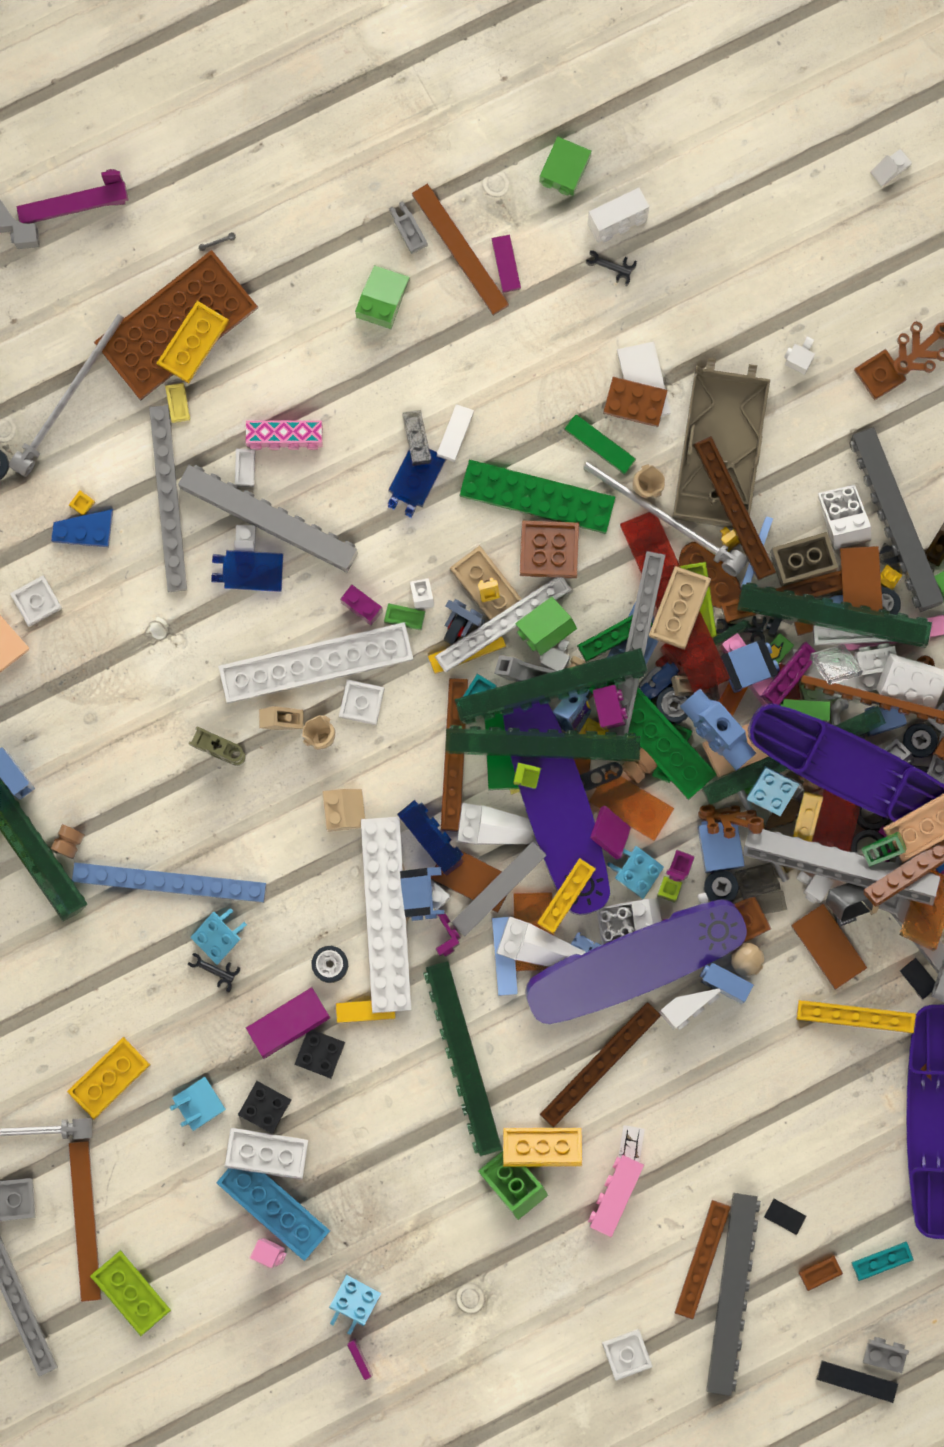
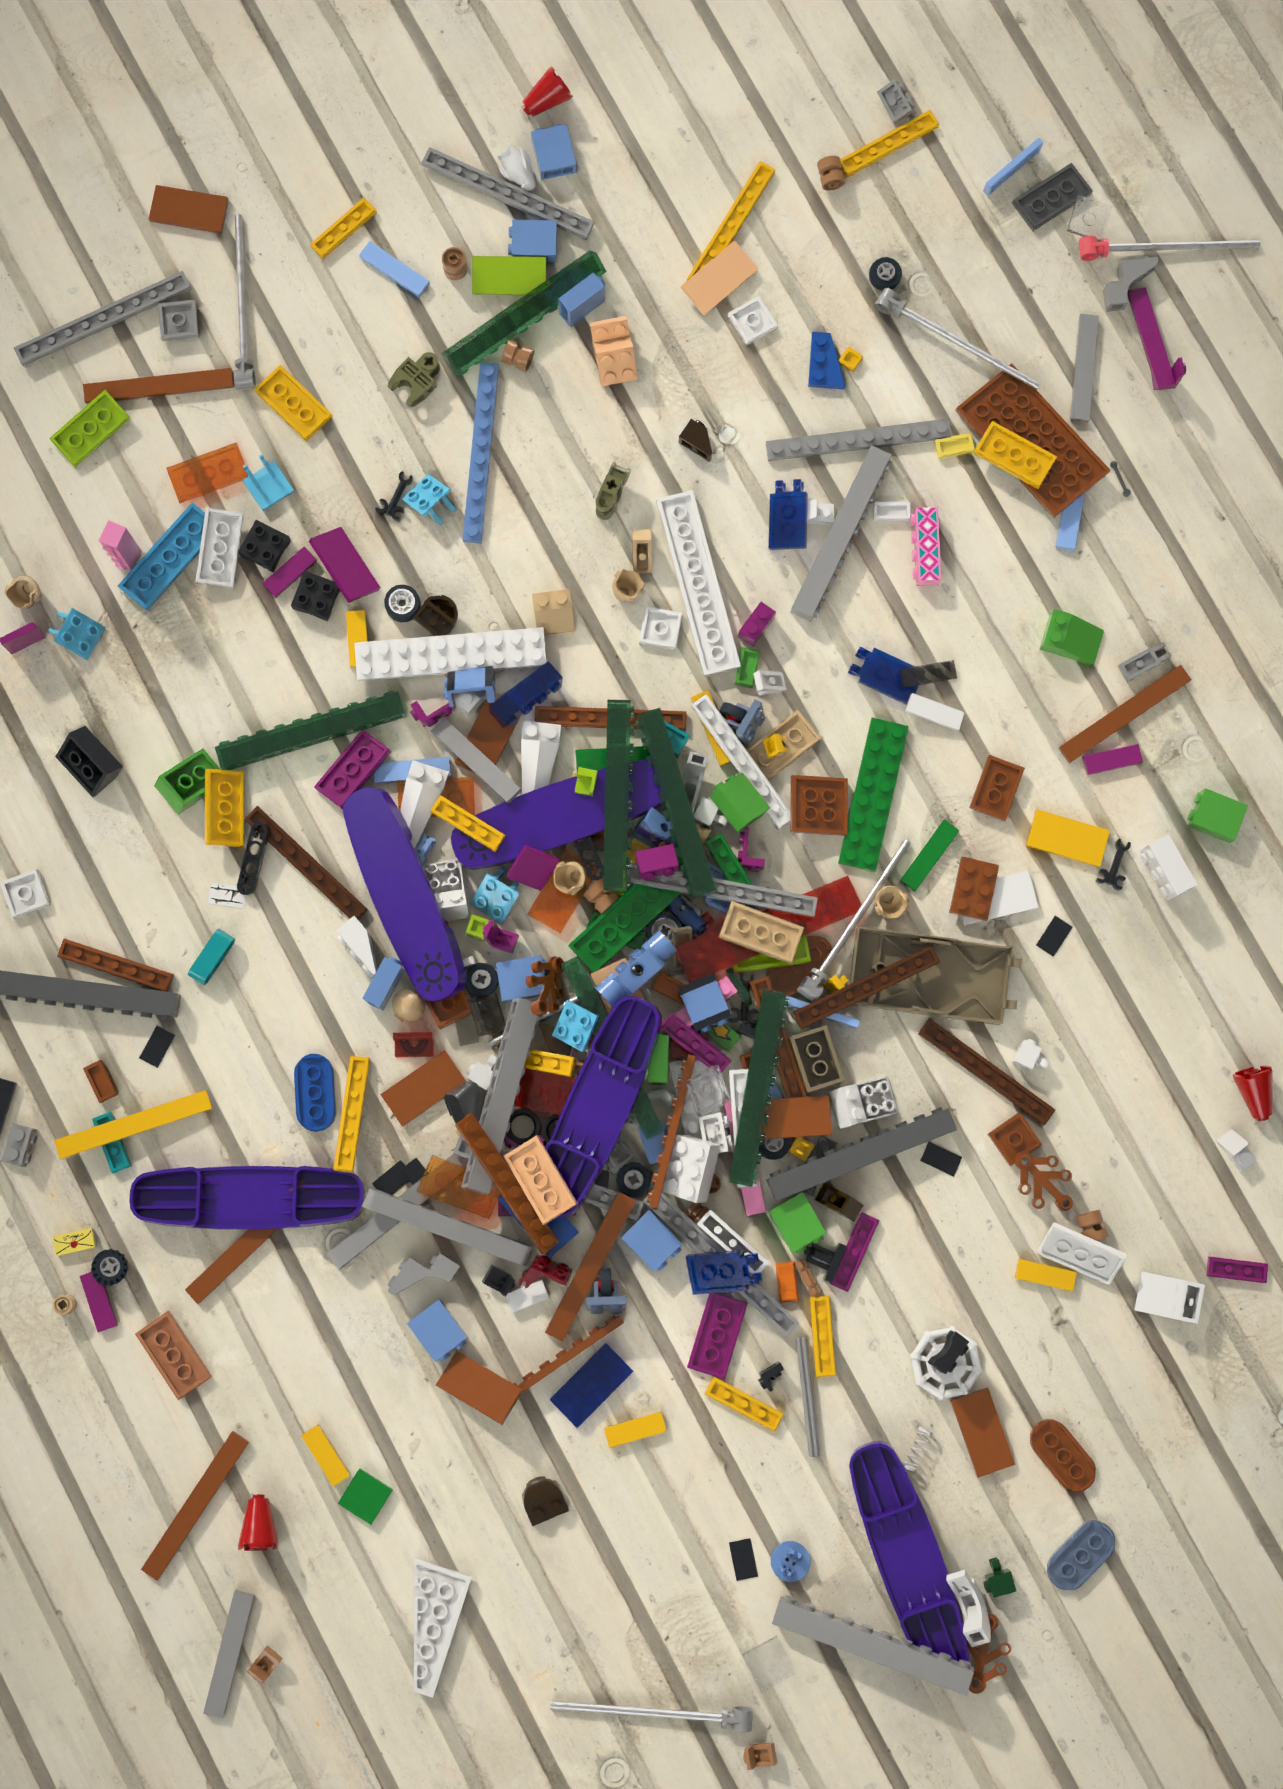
camera: 80 degrees right, 0 degrees up
bright pink brick [588,1155,644,1237] -> none
green slope [861,832,907,867] -> none
none -> tan cap [5,575,41,608]
none -> yellow tile [54,1090,213,1159]
none -> black slope [55,726,123,797]
none -> clear orange tile [166,442,248,503]
none -> teal beam [188,928,235,985]
none -> black beam [237,822,270,896]
none -> magenta tile [262,546,317,598]
none -> blue tile [294,1054,336,1132]
none -> magenta tile [314,729,392,810]
none -> olive piece [388,352,440,407]
none -> clear red panel [393,1032,434,1058]
none -> black tile [401,1158,428,1185]
none -> dark brown slope [412,595,458,636]
none -> tan cap [554,861,587,896]
none -> light nougat bracket [590,316,637,386]
none -> dark brown slope [678,419,712,462]
none -> magenta bracket [738,827,765,872]
none -> reddish brown tile [918,1018,1055,1126]
none -> black sticker [920,1142,962,1177]
none -> dark orange plate [969,755,1025,822]
none -> yellow tile [1026,809,1110,868]
none -> black sticker [1036,916,1073,957]
none -> light blue tile [1055,493,1085,551]
none -> light grey tile [1070,314,1099,423]
none -> red cone [1233,1066,1273,1121]

